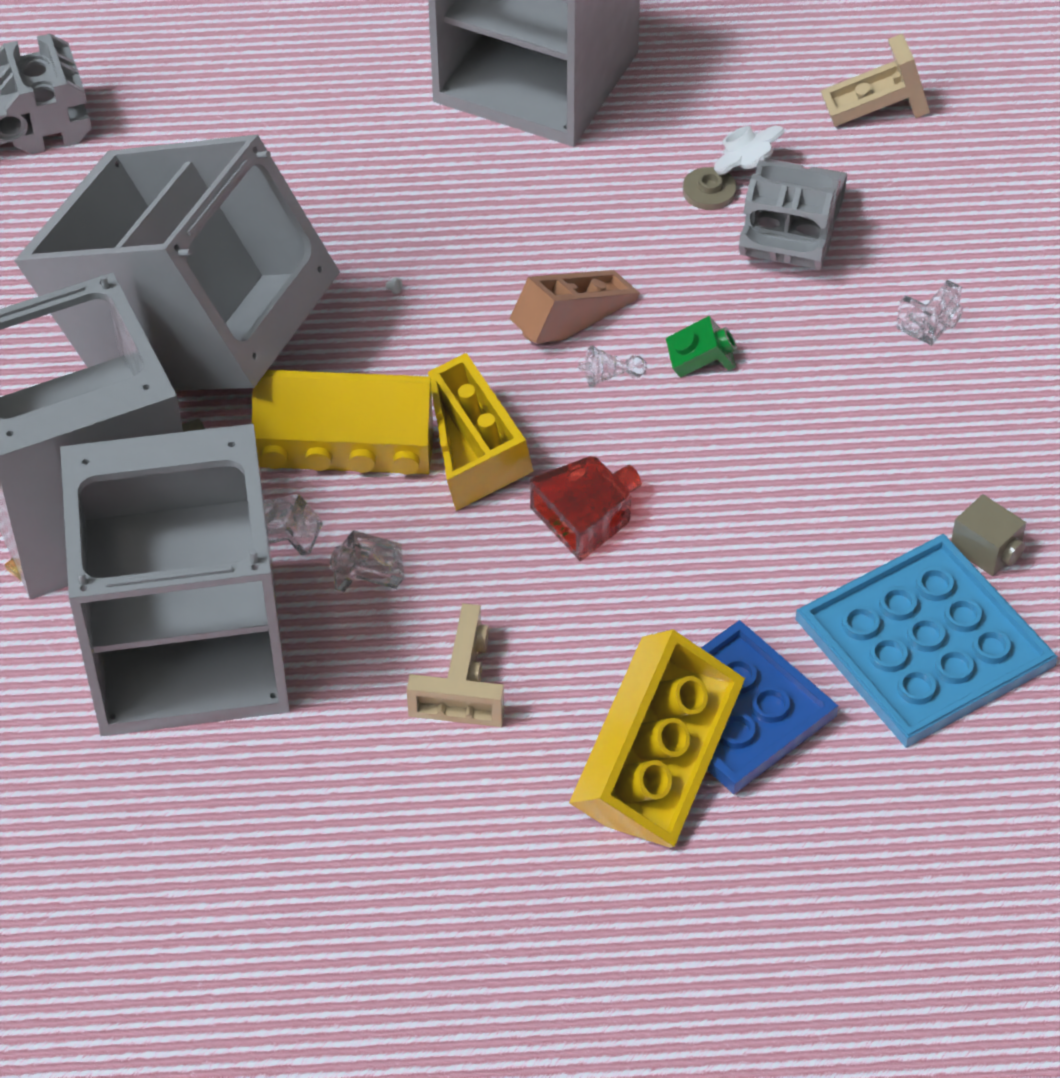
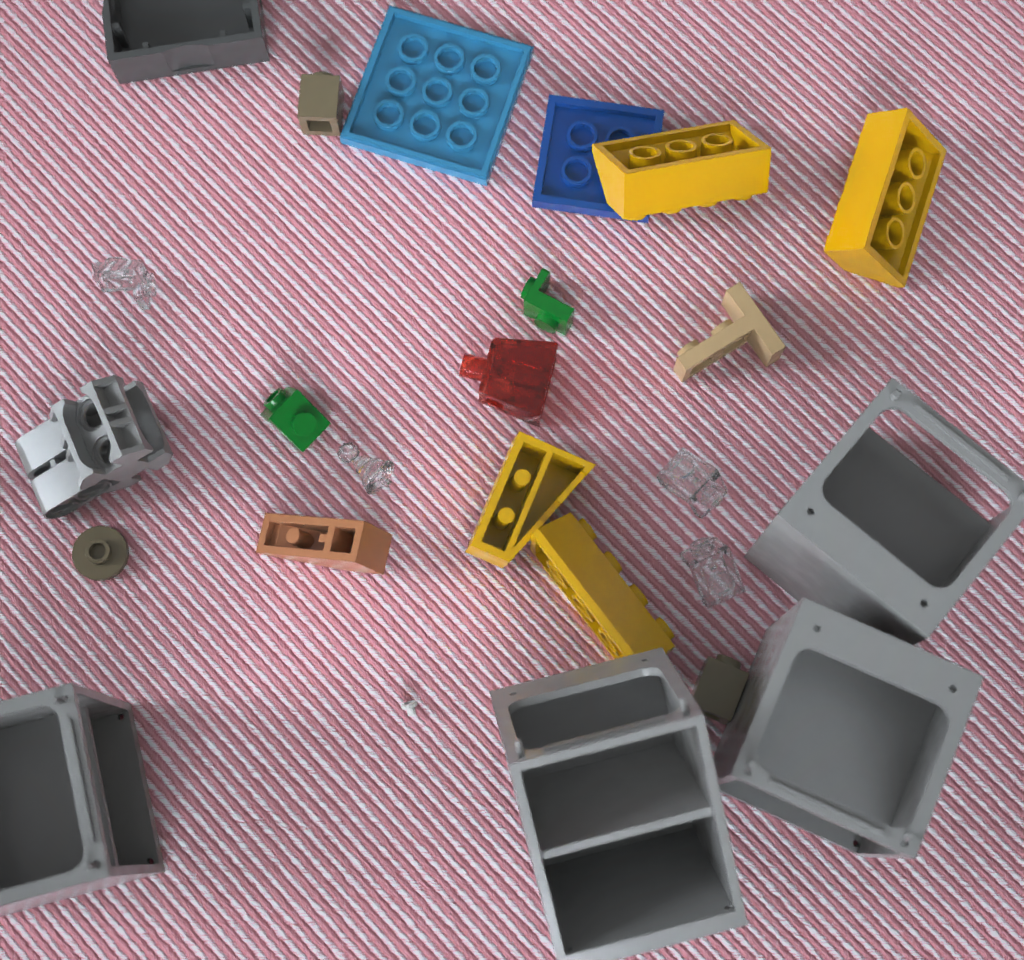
camera: 130 degrees left, 25 degrees up
white plate [714,126,785,175] -> none
none -> green bracket [521,268,574,336]
none -> yellow slope [824,108,947,288]

